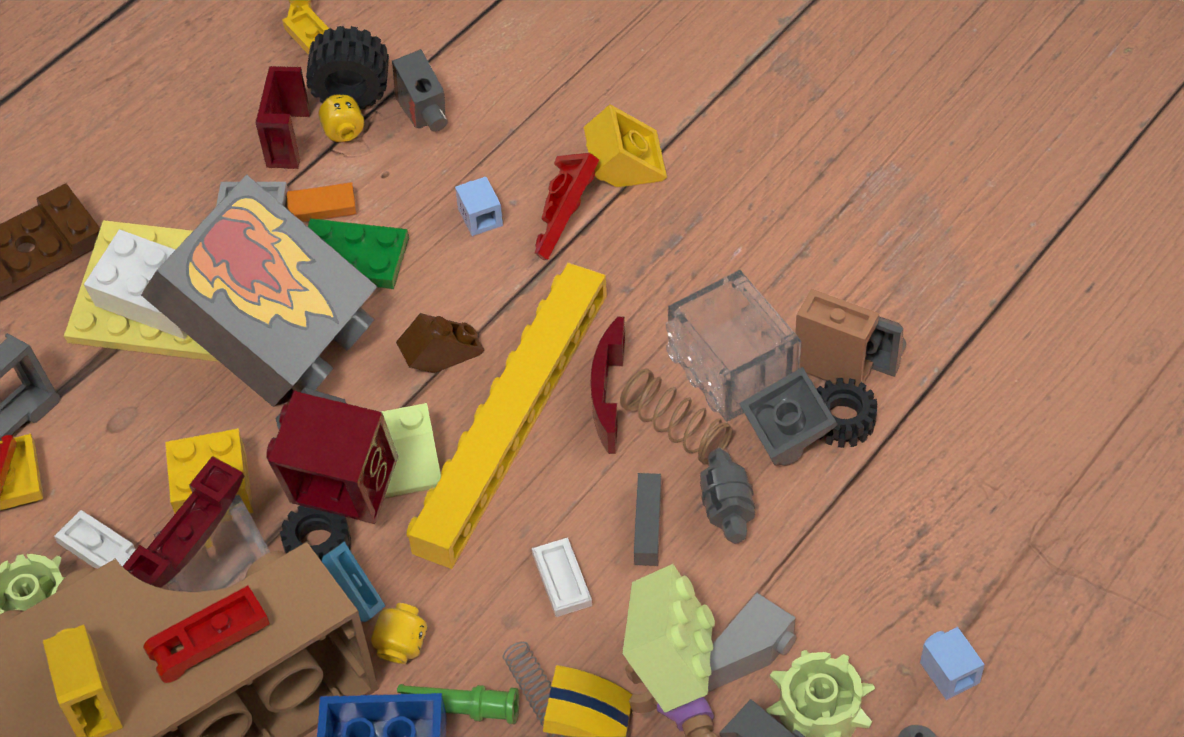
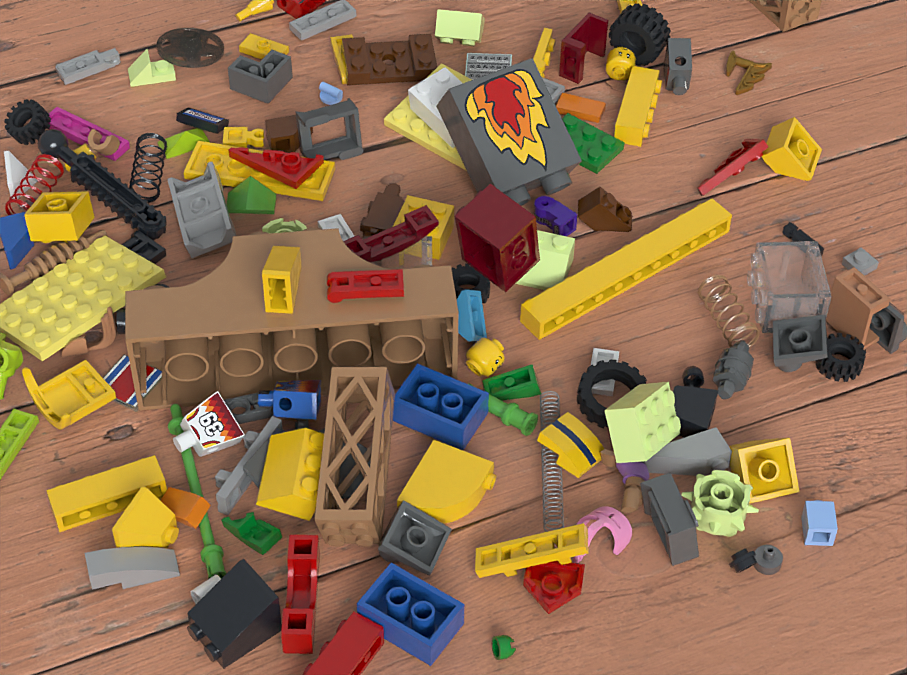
camera: 25 degrees right, 5 degrees down
light blue brick [455,177,503,236] -> none
dark red slope [590,316,625,454] -> none
dark grey piece [634,473,661,566] -> none
none -> reddish brown hinge [360,183,404,240]
none -> yellowish green slope [435,9,485,46]
none -> light grey tile [465,53,512,80]
none -> green slope [482,364,542,401]
none -> yellow plate [533,28,556,78]
none -> dark purple leg [534,196,577,237]
none -> black tyre [577,359,647,429]
none -> yellow brick [614,66,662,147]
none -> black torso [673,385,718,438]
none -> black hinge [682,366,704,388]
none -> pearl gold piece [726,51,772,95]
none -> yellow slope [729,437,800,504]
none -> black axle [782,222,824,259]
none -> light grey plate [842,247,879,276]

